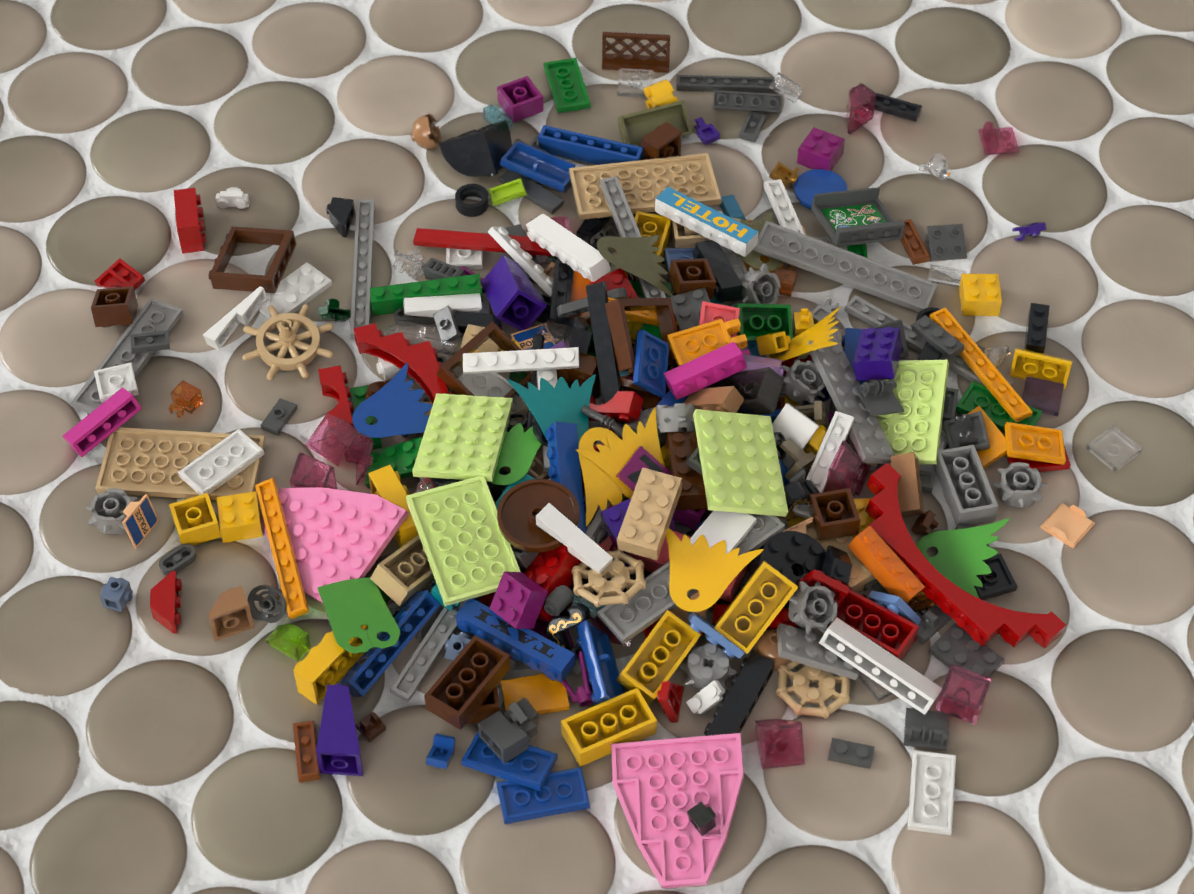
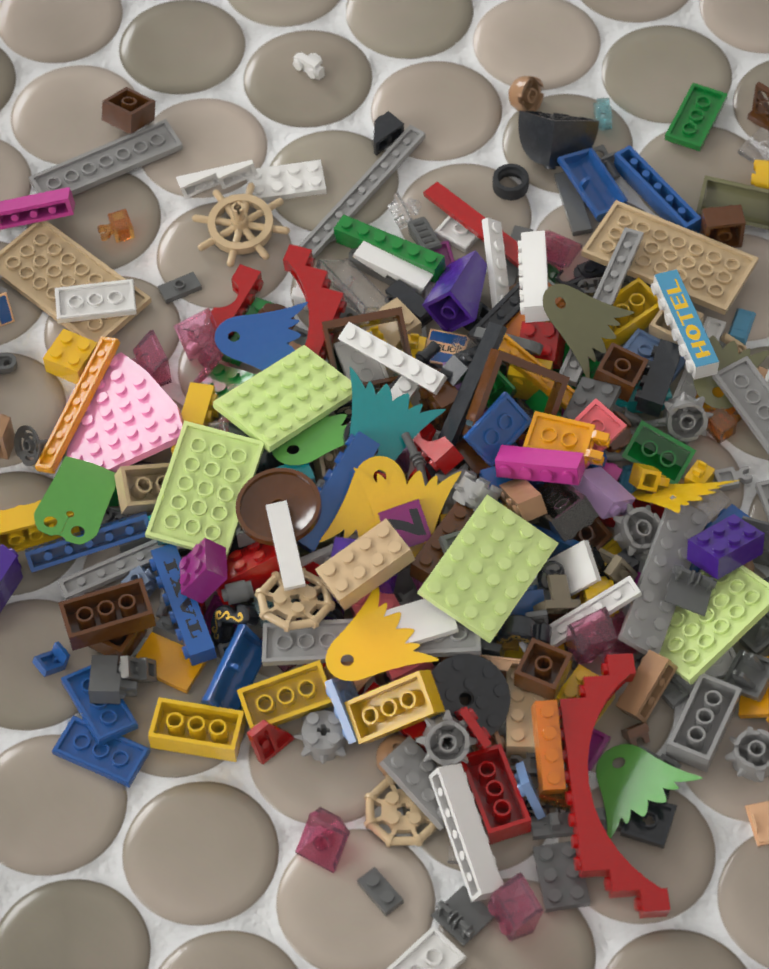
camera: 40 degrees right, 5 degrees up
red wing [94,258,146,290] -> none
white tile [94,362,139,403] -> none
dark grey plate [130,330,170,354] -> none
yellow brick [169,493,221,545] -> none
red brick [174,187,206,254] -> none
reddish brown window [208,226,297,293] -> none
clear neon green slope [265,624,311,661] -> none
dark green piece [318,298,350,322] -> none
reddish brown tile [356,712,386,742] -> none
plate [433,305,461,346] -> none
lime tile [488,178,527,206] -> none
magenta brick [497,76,544,123] -> none
magenta plant [562,651,593,707] -> none
bright pink piece [611,733,744,889] -> none
white piece [686,680,725,715] -> none
pearl dark grey plate [687,802,716,836] -> none
black brick [704,652,775,736] -> none
black slope [822,545,852,585] -> none

